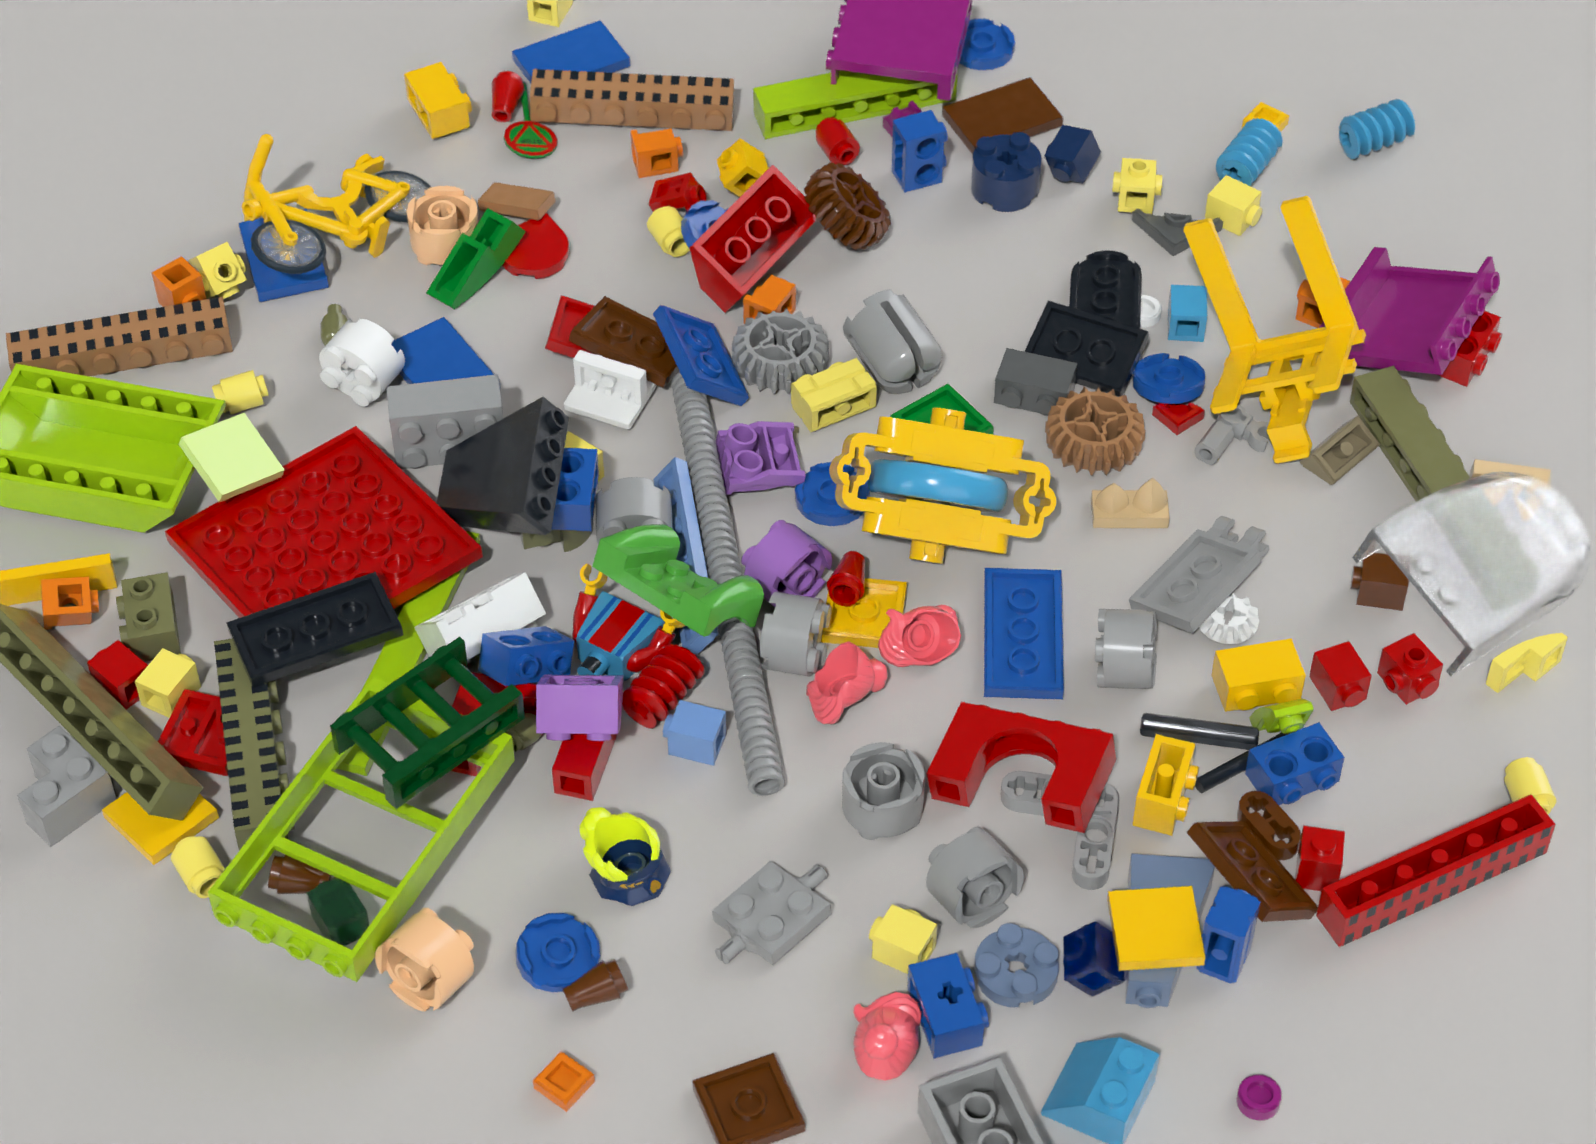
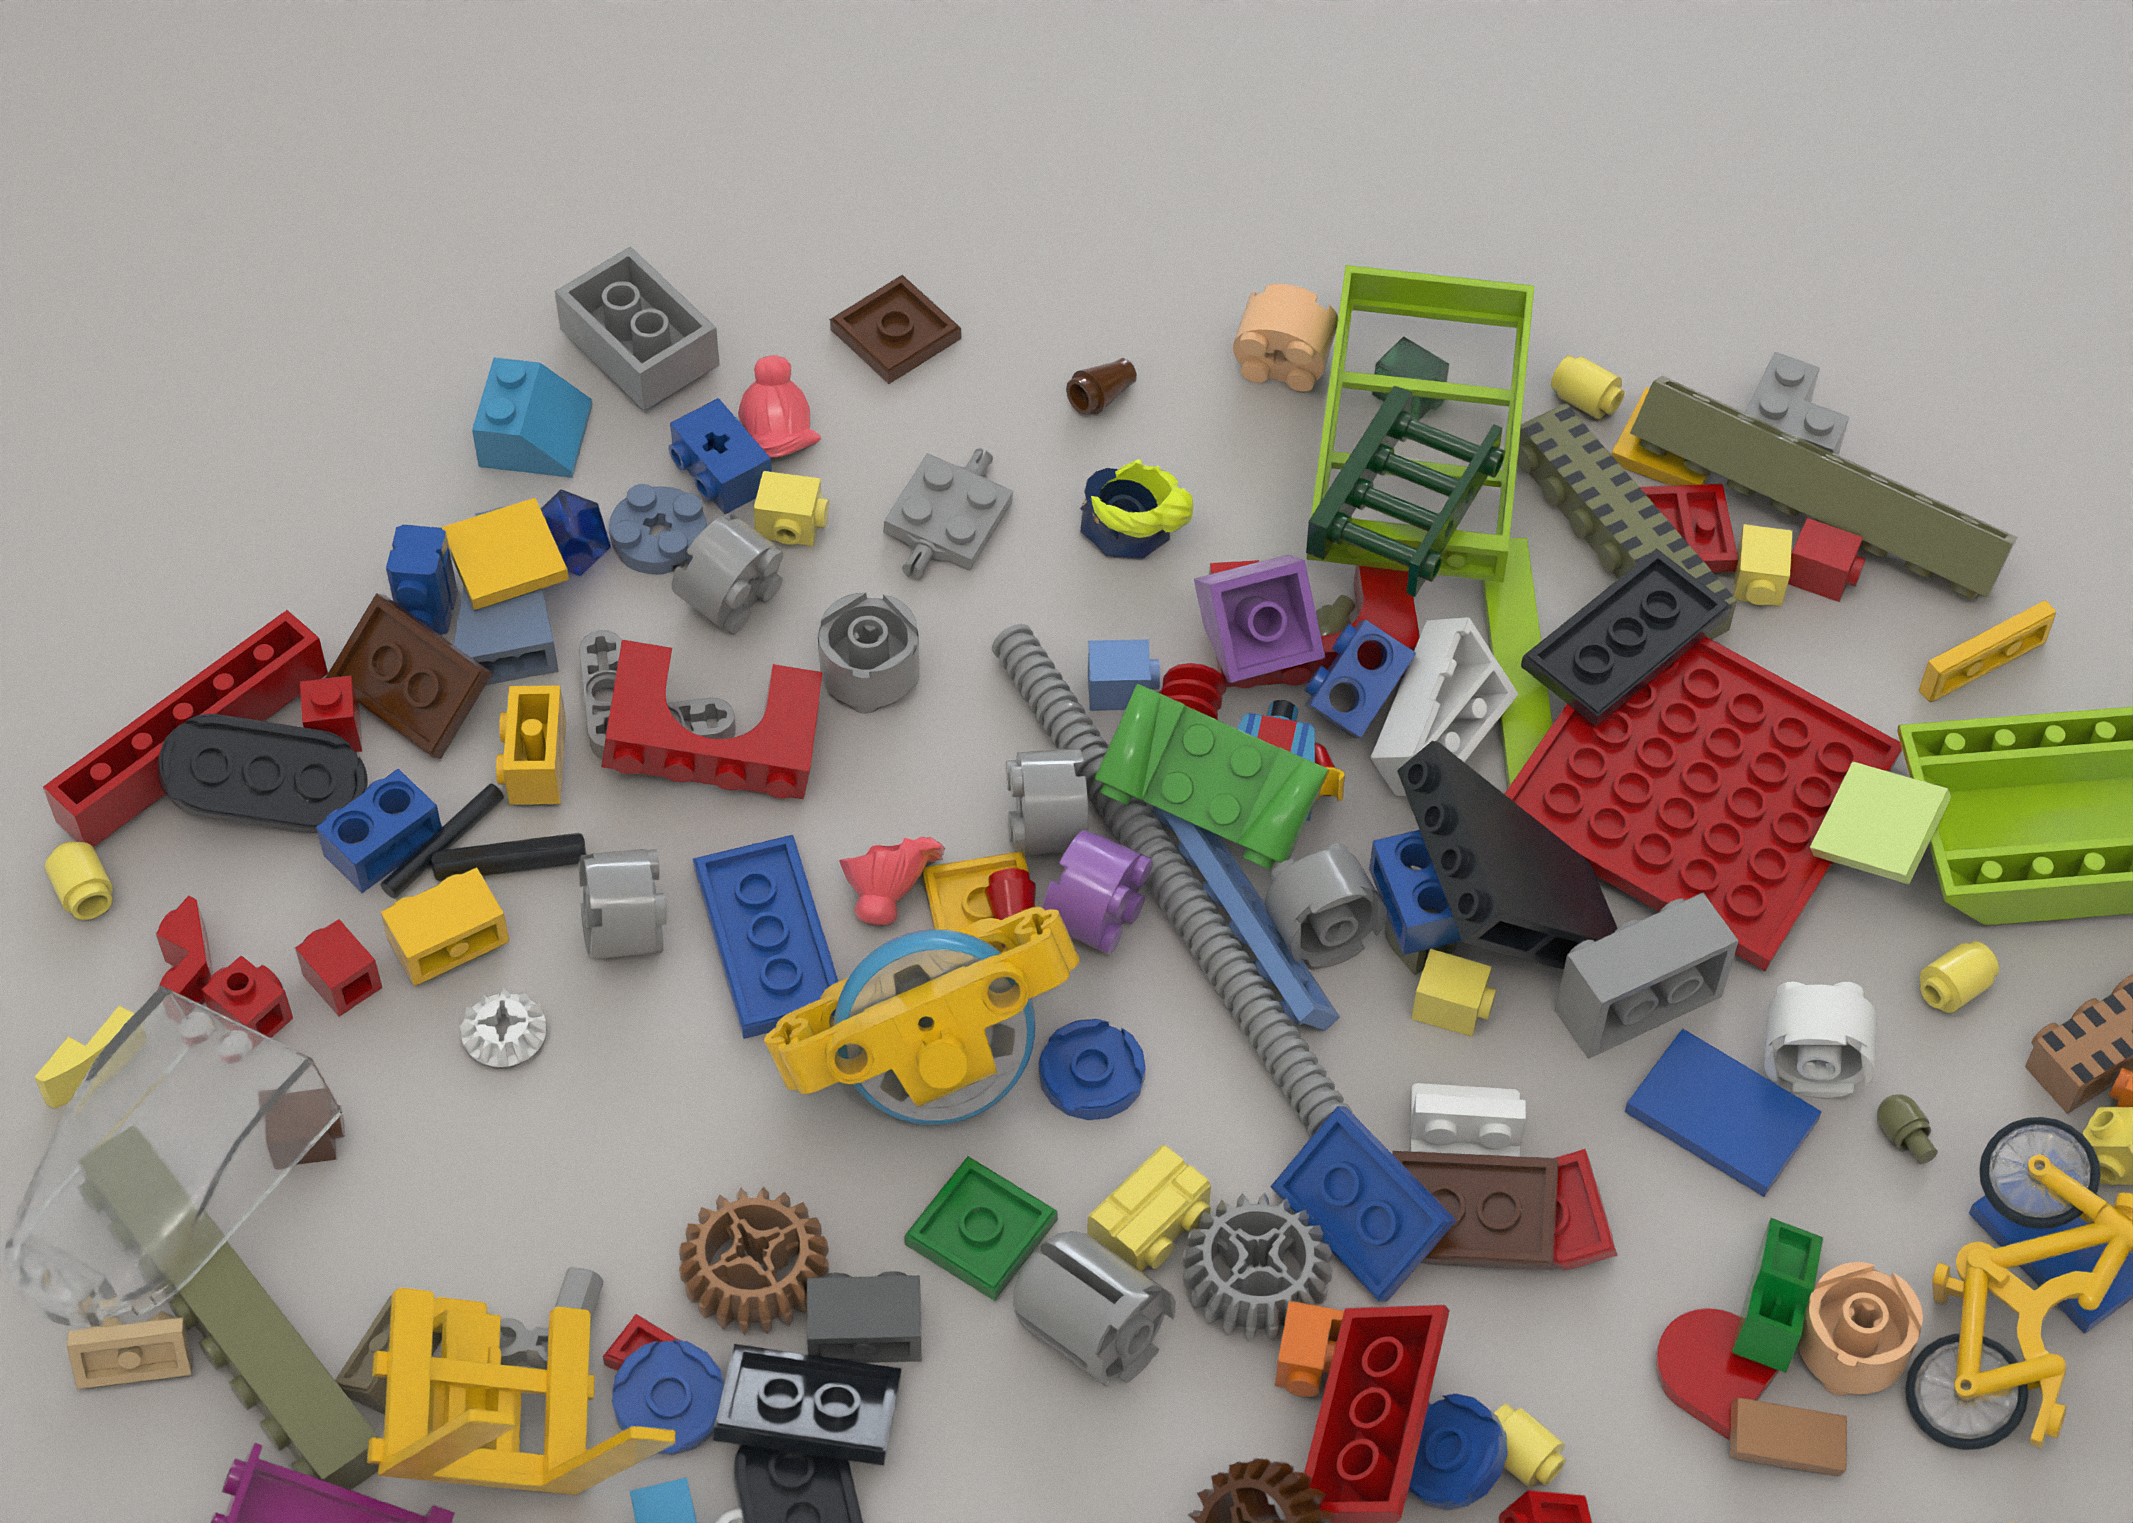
camera: 160 degrees right, 5 degrees up
orange brick [41,576,99,630] -> none
olive brick [116,572,181,662] -> none
reddish brown cone [268,855,331,895] -> none
blue tile [515,913,600,993] -> none
orange tile [533,1051,595,1112] -> none
medium lavender slope [716,421,806,494] -> none
coral hair [806,642,888,725] -> none
tan tile [1091,478,1170,528] -> none
light grey tile [1129,516,1269,634] -> none
magenta tile [1236,1075,1282,1121] -> none
reddish brown beam [1237,791,1301,861] -> none
lime slope [1249,699,1314,733] -> none
none -> red slope [155,895,213,1028]
none -> black tile [157,714,368,833]

